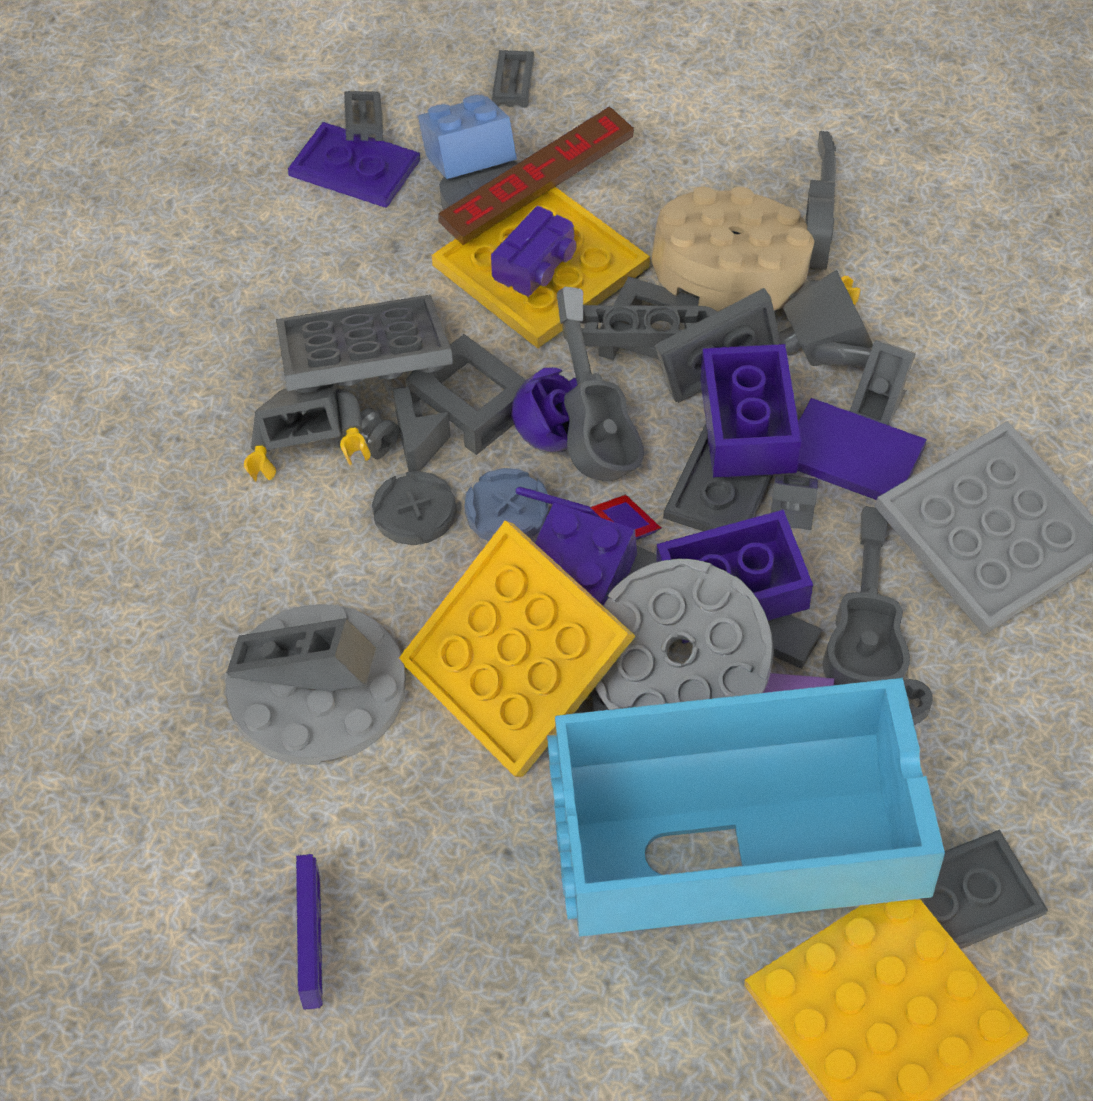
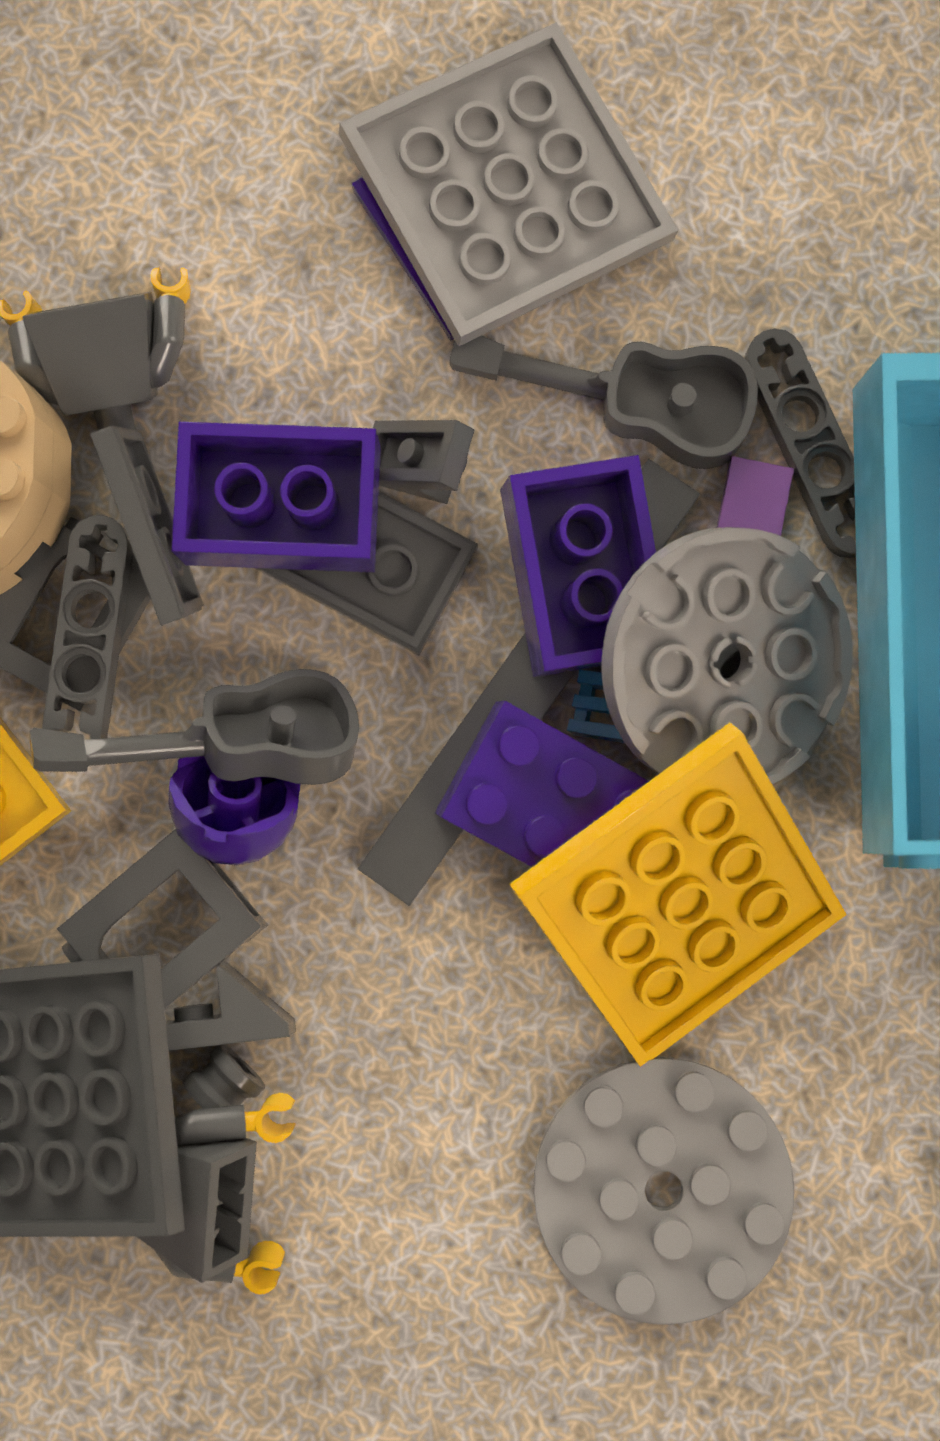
camera: 80 degrees left, 30 degrees up
dark grey slope [226,618,376,691] -> none
dark grey tile [372,471,457,545] -> none
sand blue tile [464,468,549,541] -> none
dark purple piece [515,486,661,540] -> none
dark purple tile [797,398,927,500] -> none
dark grey slope [850,340,916,425] -> none

